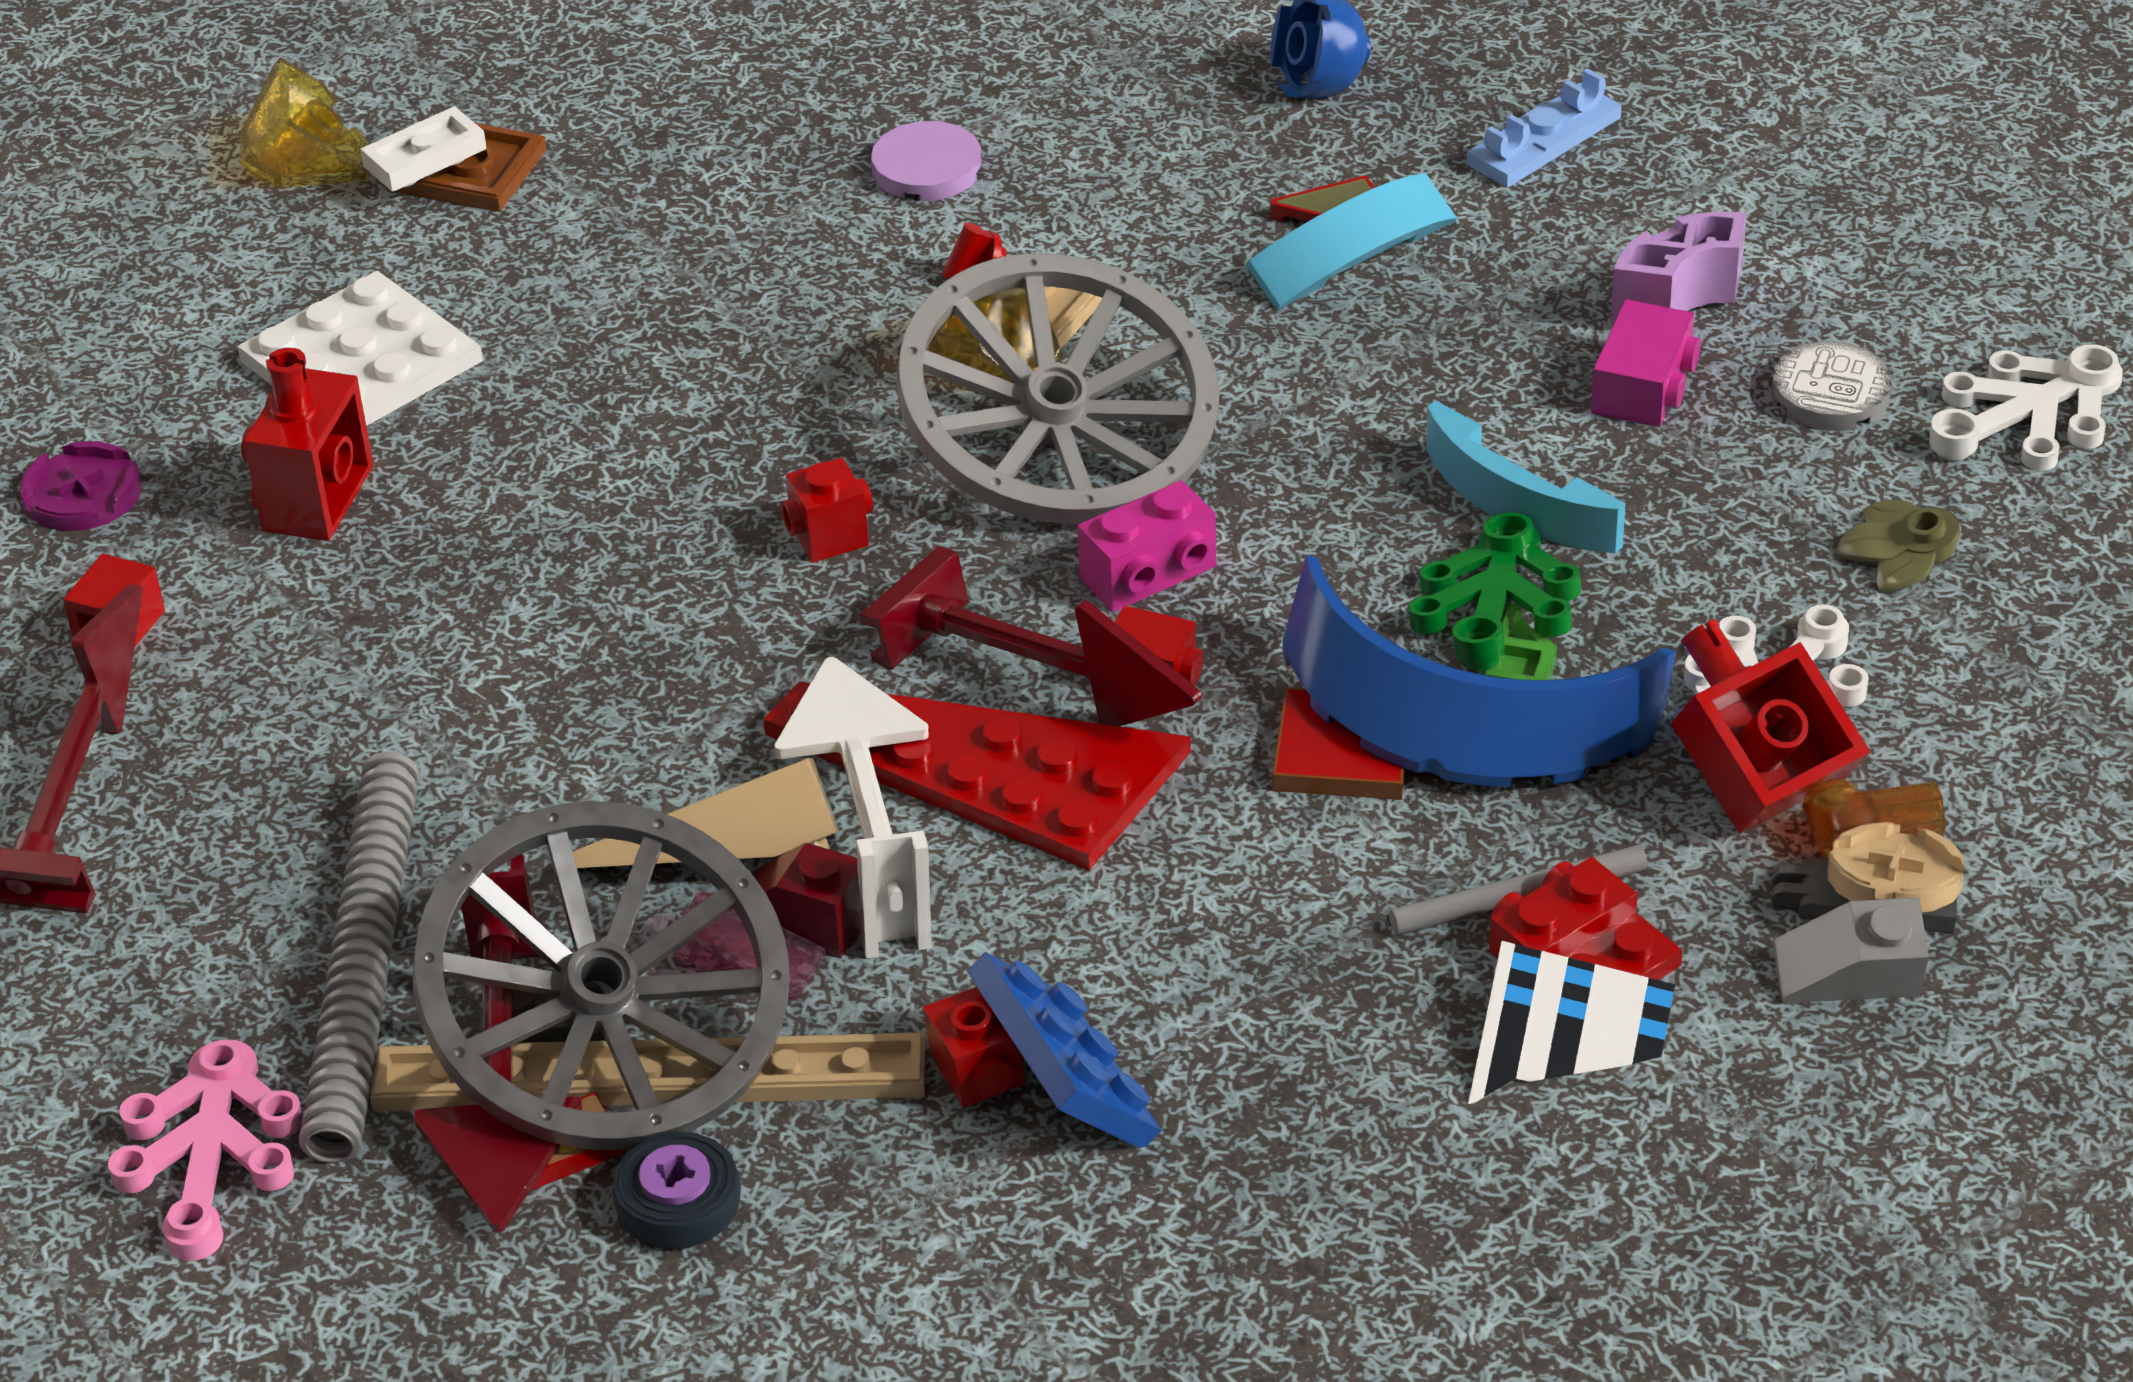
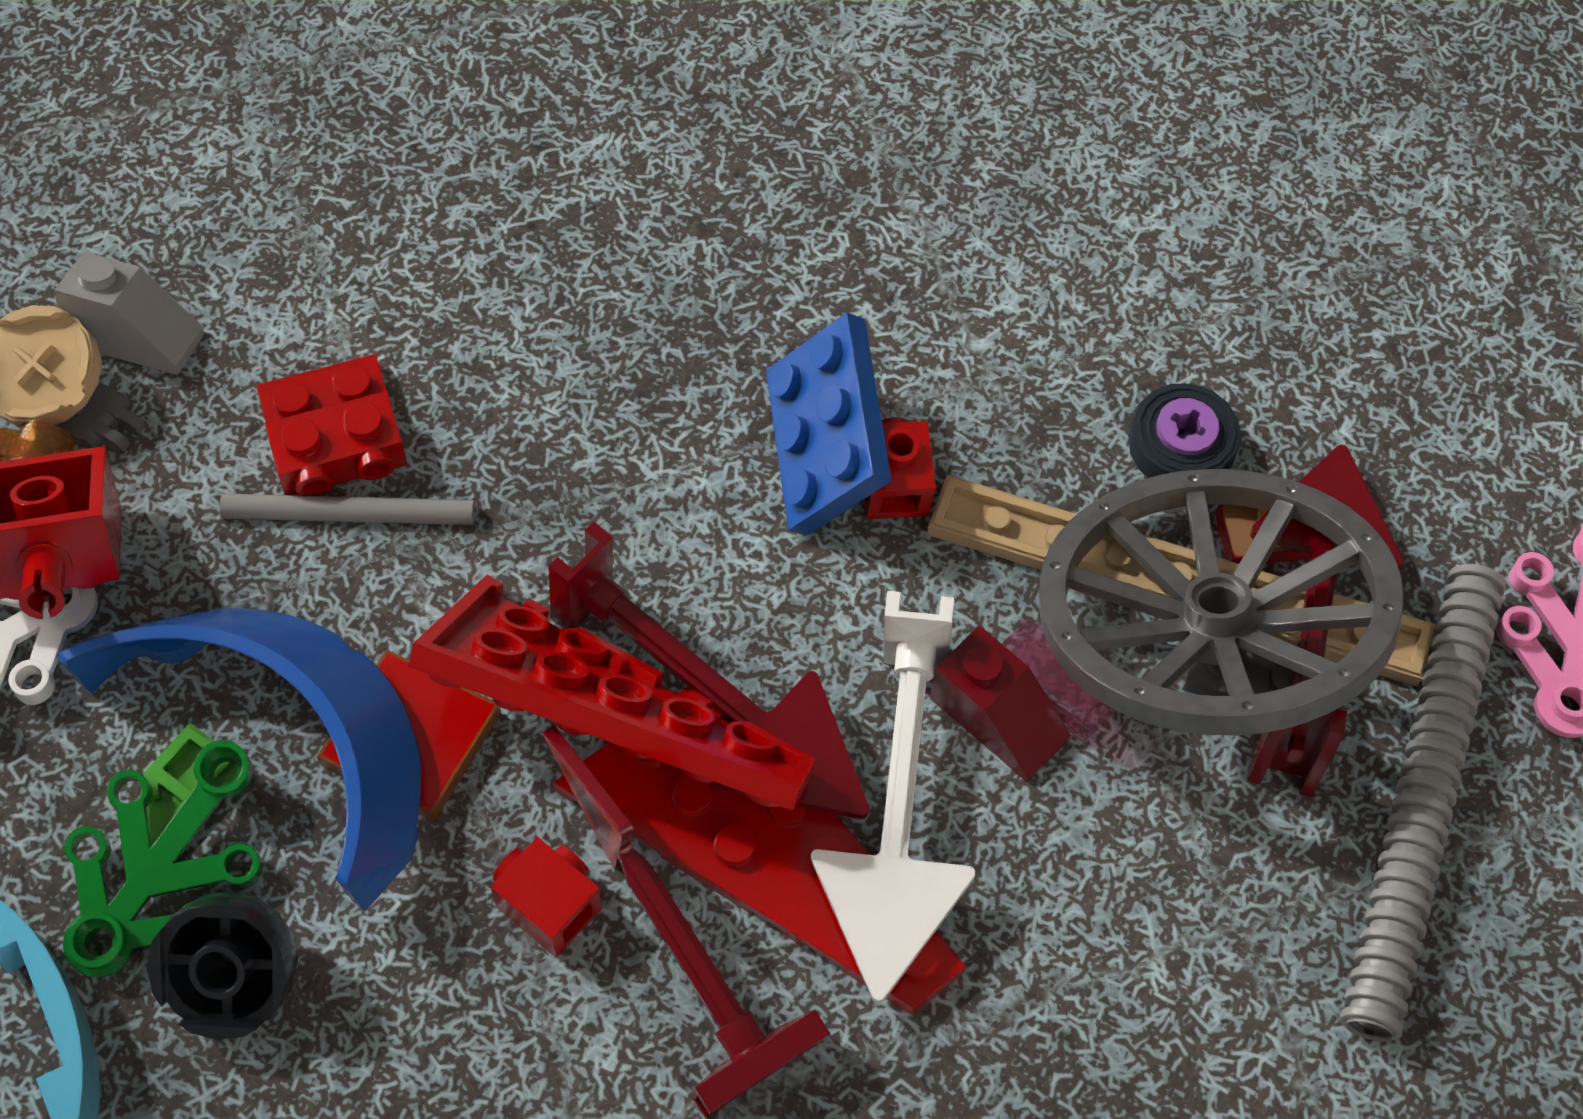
camera: 165 degrees left, 20 degrees up
tan wedge [572,758,839,868] -> none
dark pink brick [1077,480,1216,612] -> none
sticker [1468,941,1675,1104] -> none
none -> black cylinder [147,891,299,1040]
none -> red wing [408,575,816,811]
none -> dark red piece [548,521,869,819]

